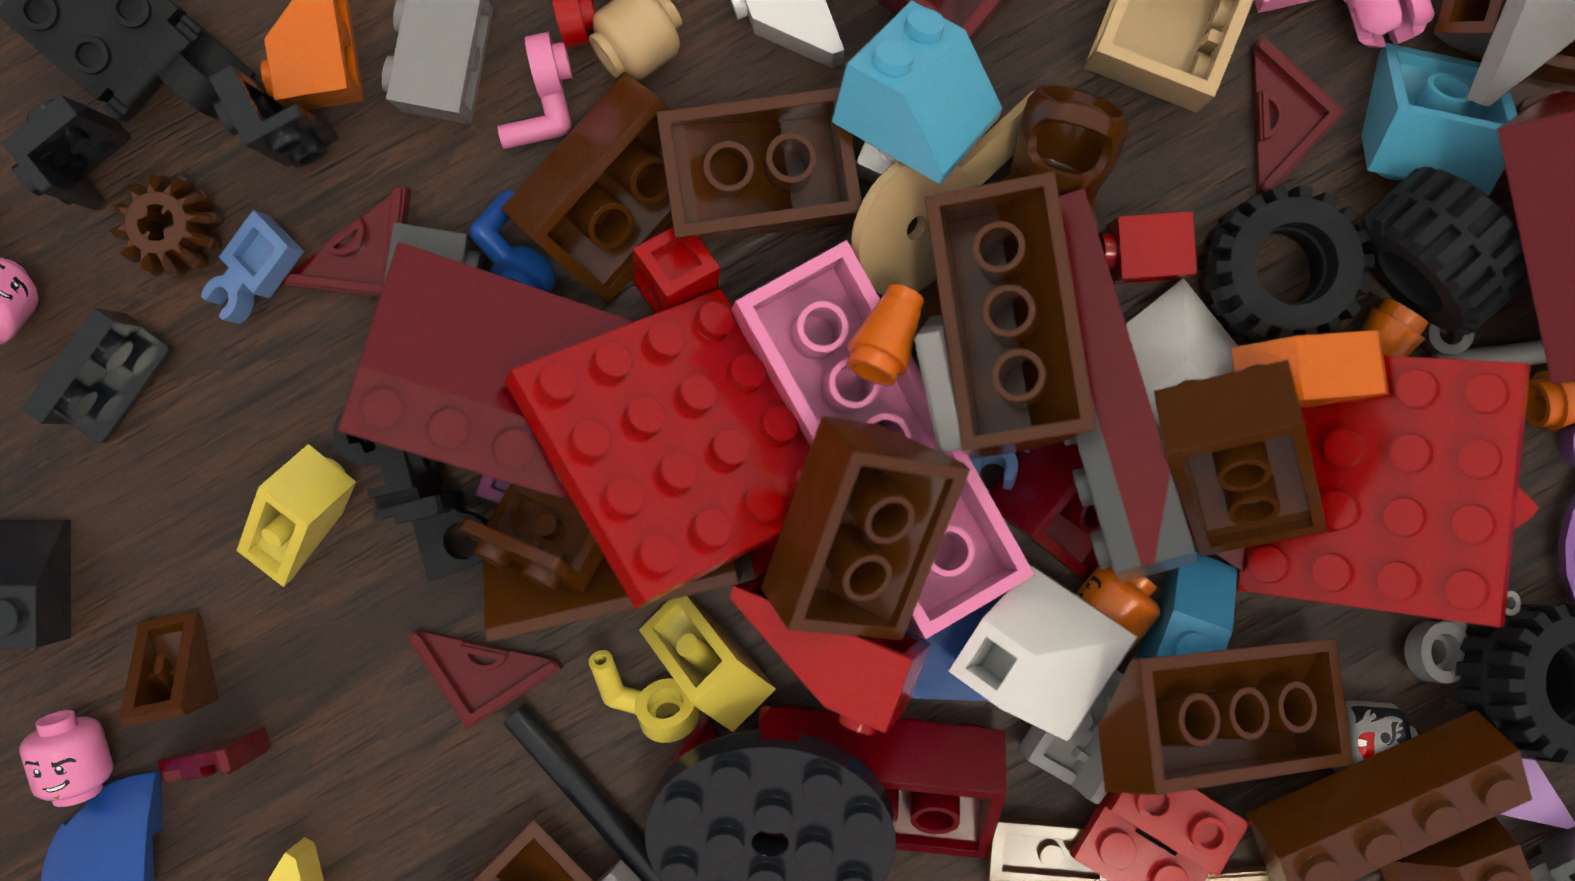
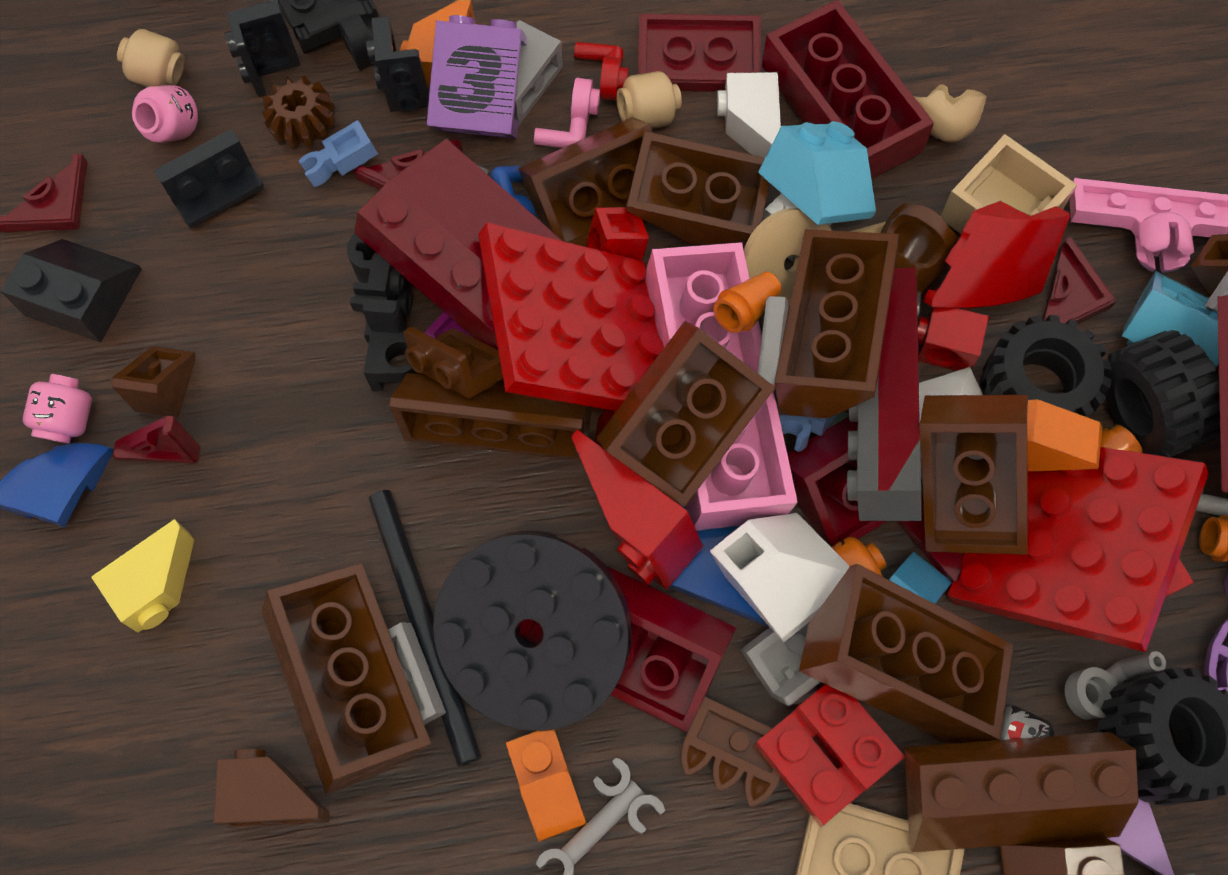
camera: 20 degrees right, 20 degrees down
light yellow slope [236,444,356,587] -> none
dark red tile [407,629,564,730] -> none
light yellow plate [588,650,699,743] -> none
light yellow slope [639,595,776,732] -> none
none -> medium lavender panel [427,15,527,139]
none -> red slope [923,201,1071,308]

